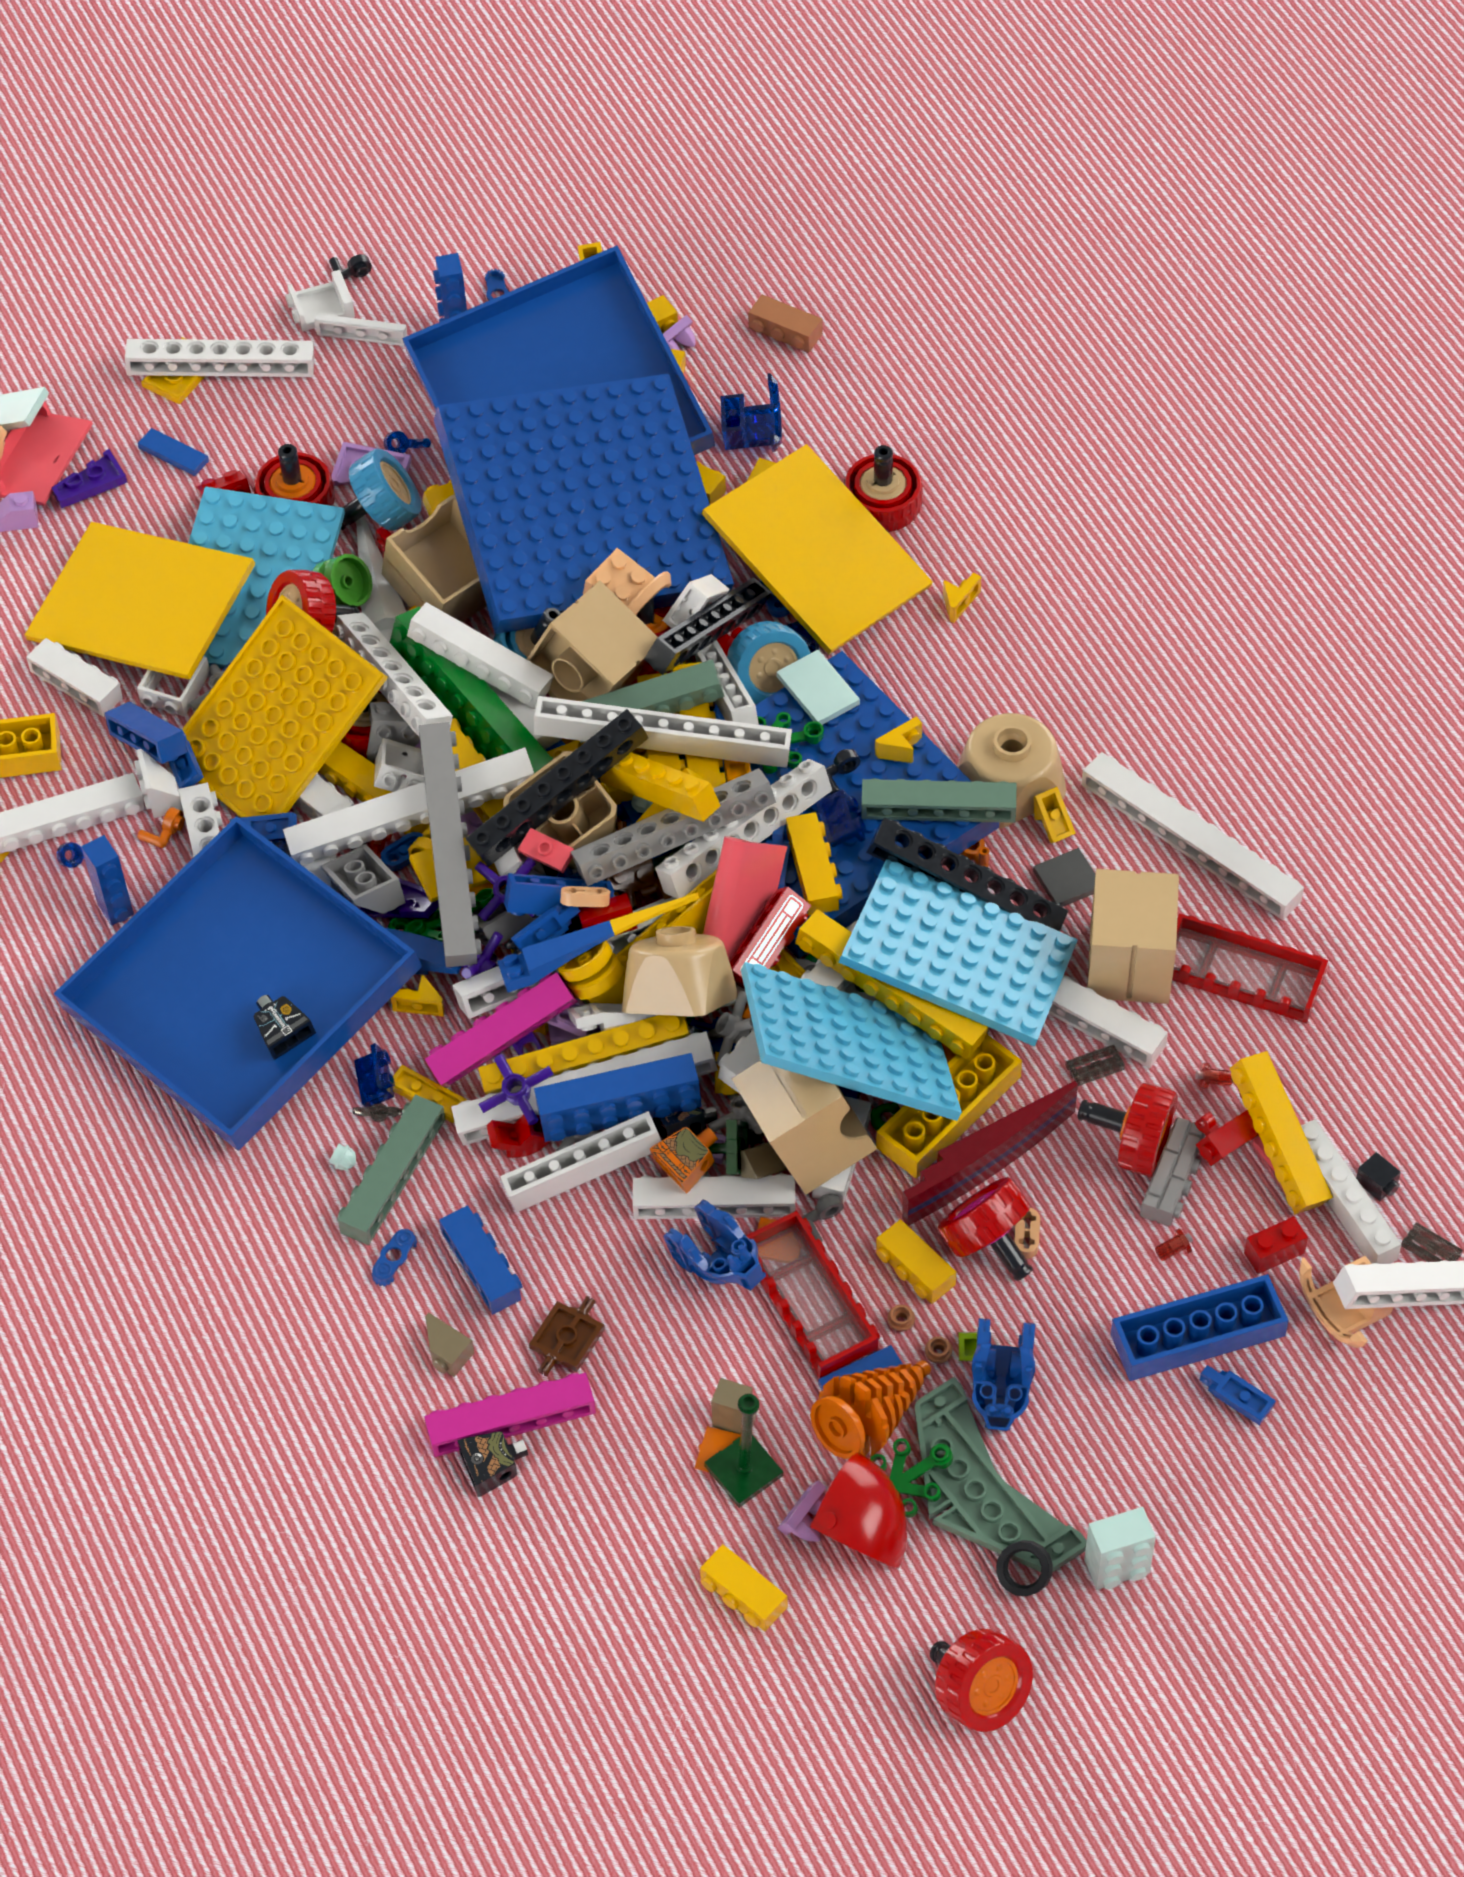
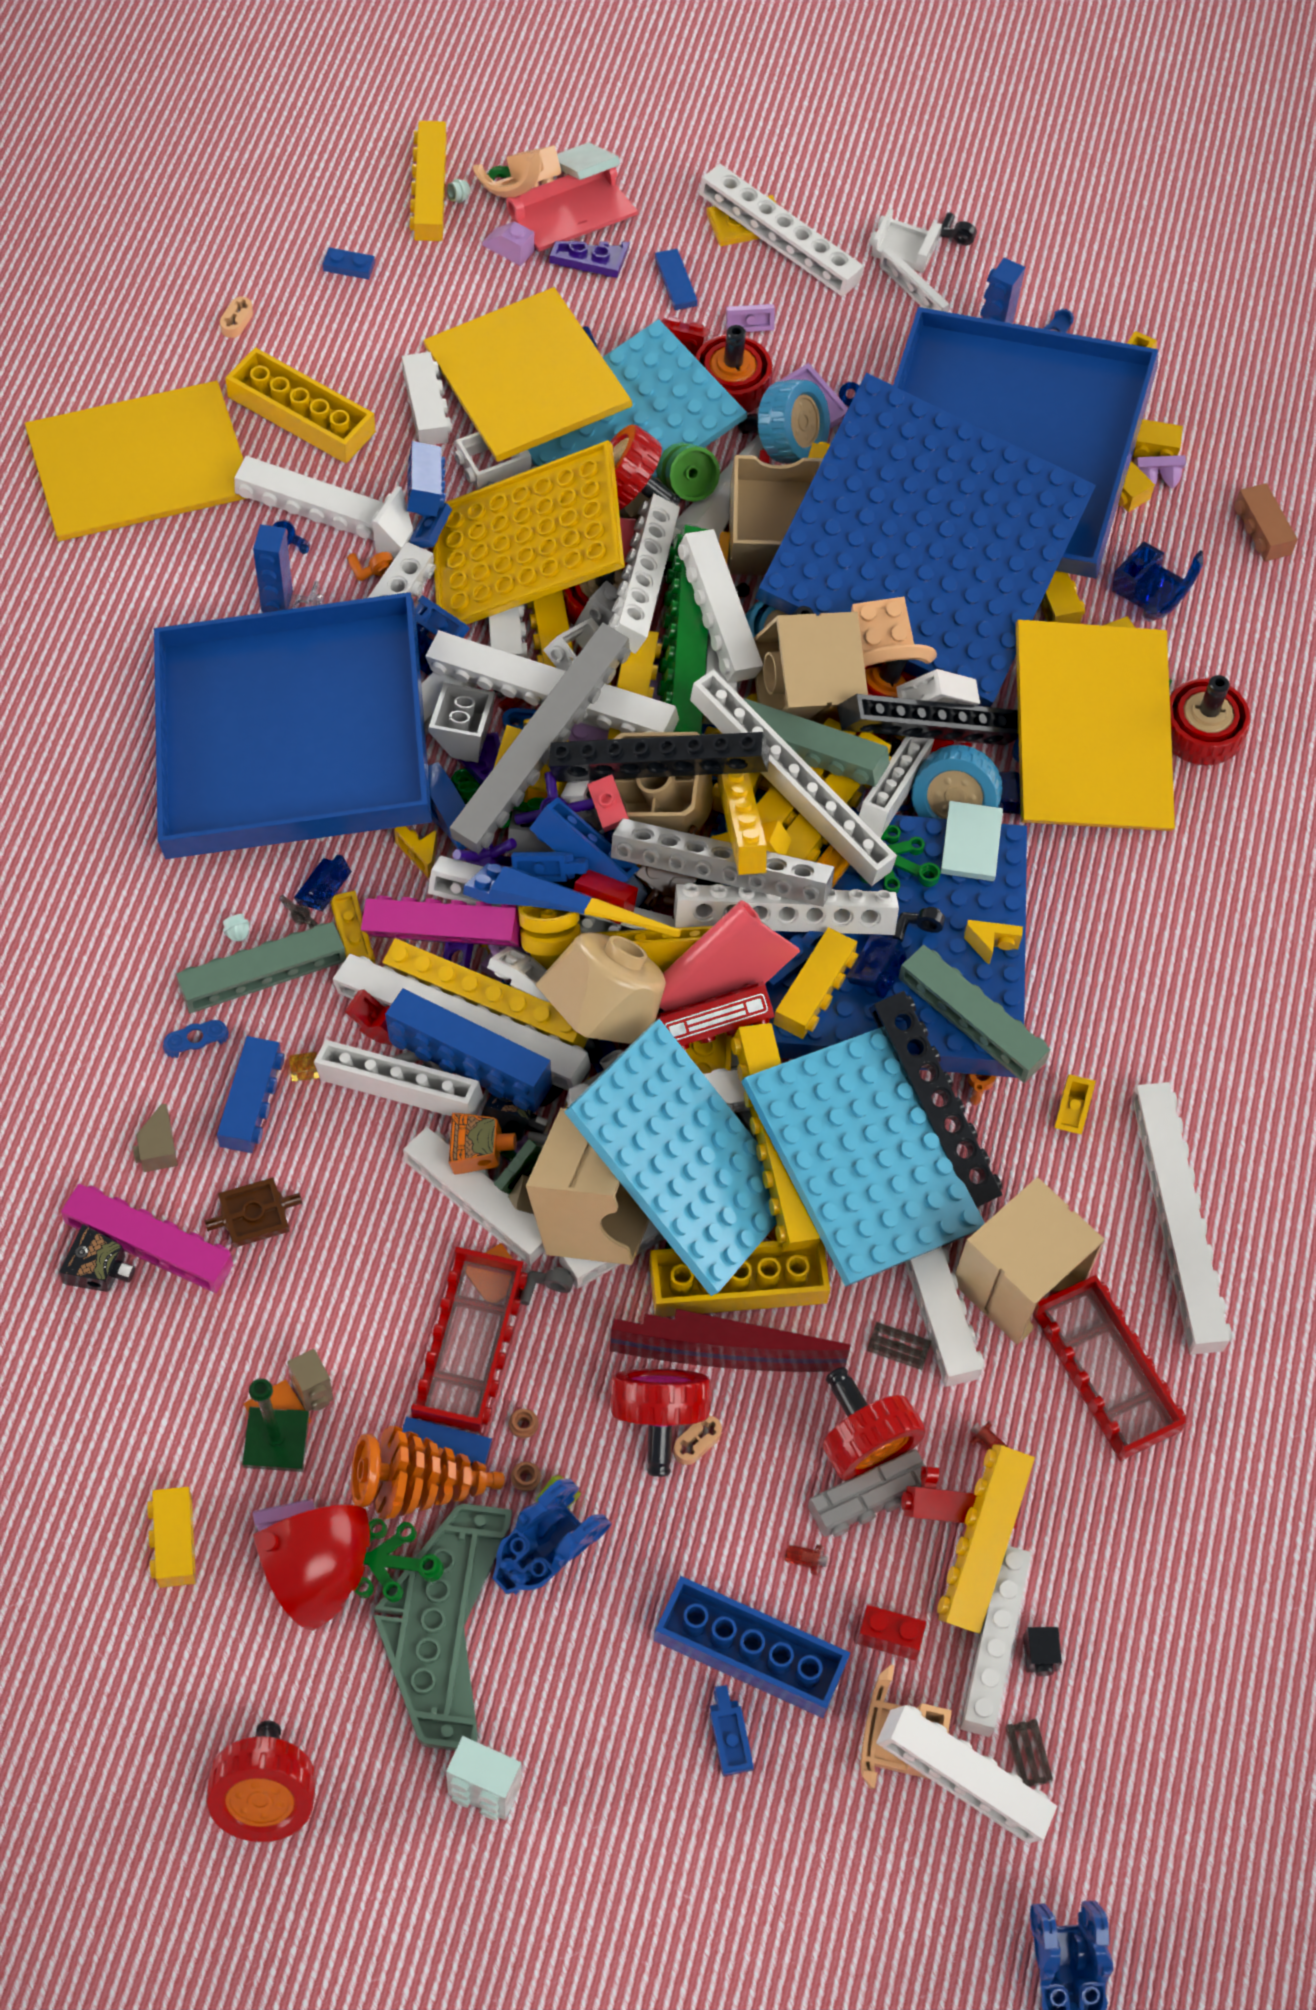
camera: 35 degrees right, 5 degrees up
black torso [253,995,316,1060] -> none
dark purple bar [478,1054,554,1125] -> none
light nougat beam [560,886,610,907] -> none
blue animal [663,1199,766,1291] -> none
yellow brick [876,1219,957,1304] -> none
yellow slope [943,572,981,623] -> none
tan piece [957,713,1066,829] -> none
black tyre [996,1540,1053,1597] -> none
dark grey tile [1033,848,1095,907] -> none
none -> clear bracket [288,581,324,609]
none -> clear yellow slope [289,1052,320,1082]
none -> lavender tile [726,304,775,332]

